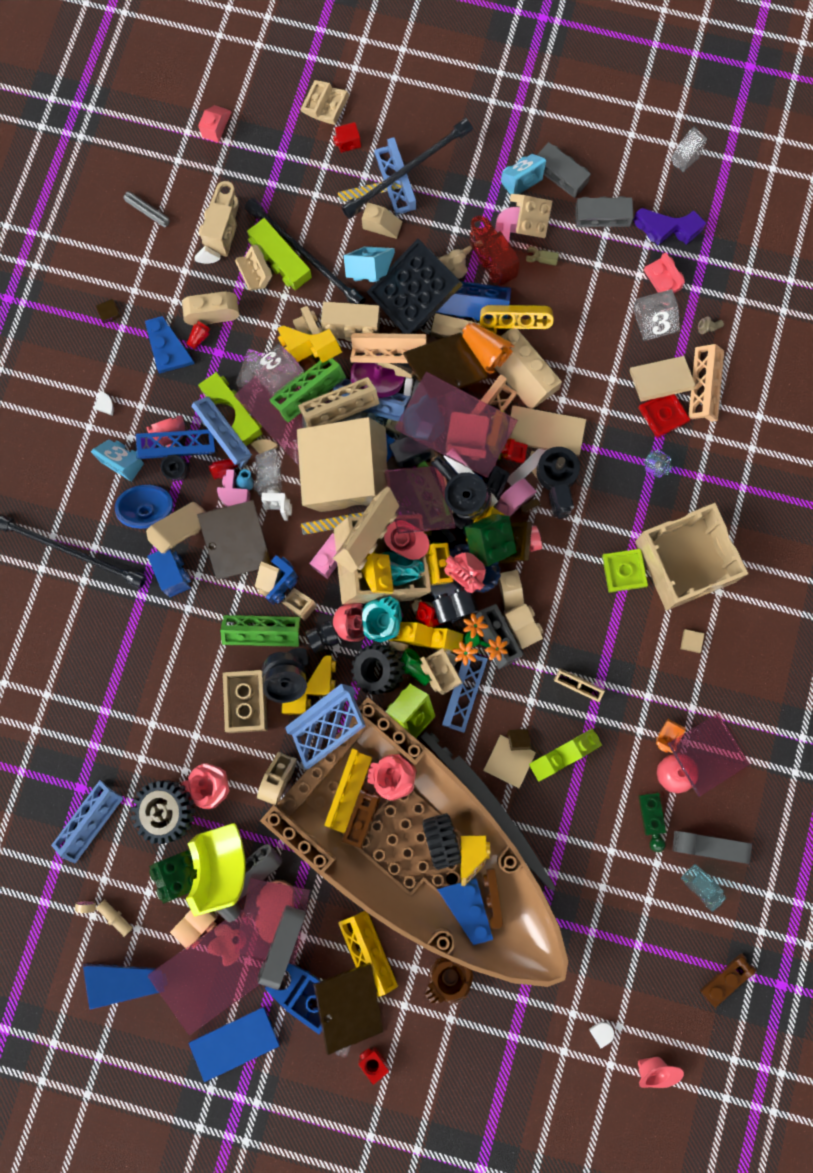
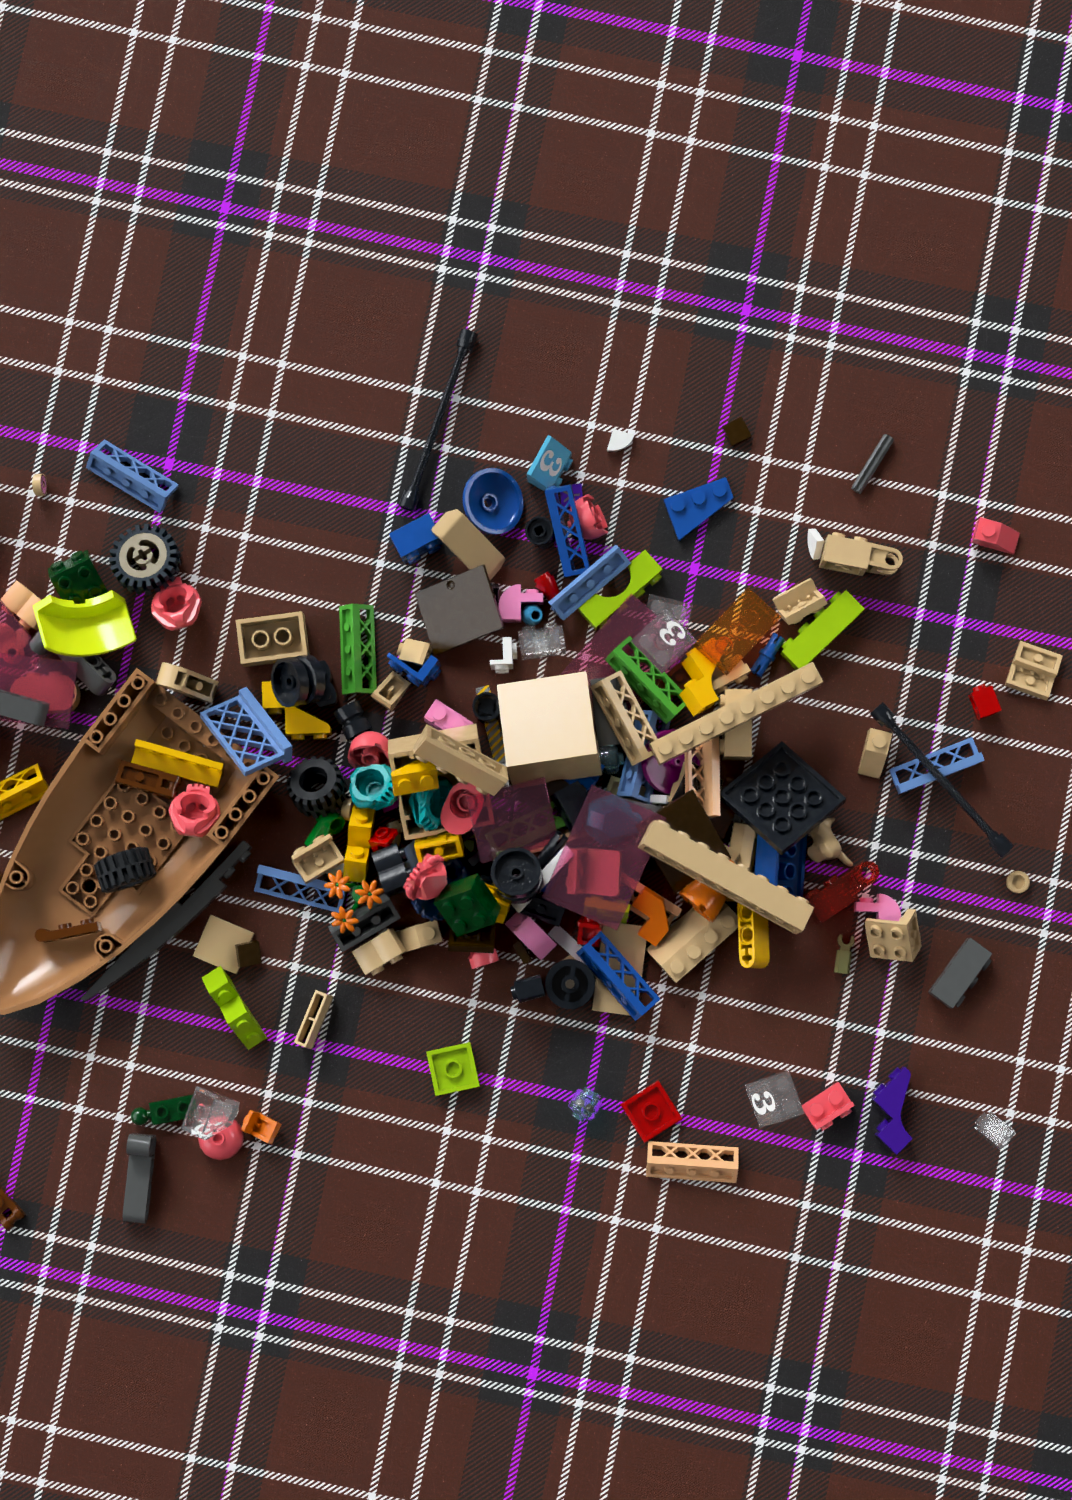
camera: 90 degrees right, 5 degrees up
tan pin [96,899,133,937] -> none
tan brick [182,291,239,325] -> none
red cone [186,321,211,350] -> none
black hose [244,198,366,304] -> none
tan tile [251,439,278,459] -> none
sticker [338,182,401,202] -> none
medium azure slope [344,246,395,282] -> none
lime brick [386,684,435,738] -> none
blue wing [437,878,493,945] -> none
yellow slope [460,836,490,886] -> none
medium azure slope [501,154,546,195] -> none
dark grey brick [575,196,633,227] -> none
tan tile [630,356,696,401] -> none
tan tile [635,503,748,611] -> none
clear pink piece [667,713,749,797] -> none
tan tile [680,629,704,653] -> none
clear light blue brick [681,864,726,912] -> none
dark tan plate [698,316,724,334] -> none
none -> clear slope [181,1086,240,1140]
none -> black wheel [472,692,500,724]
none -> blue fence [576,931,660,1021]
none -> orange tile [632,886,669,947]
none -> tan brick [638,820,814,934]
none -> tan brick [649,662,823,766]
none -> clear orange tile [693,587,781,675]
none -> blue pin [750,633,785,678]
none -> tan tile [1006,871,1030,894]

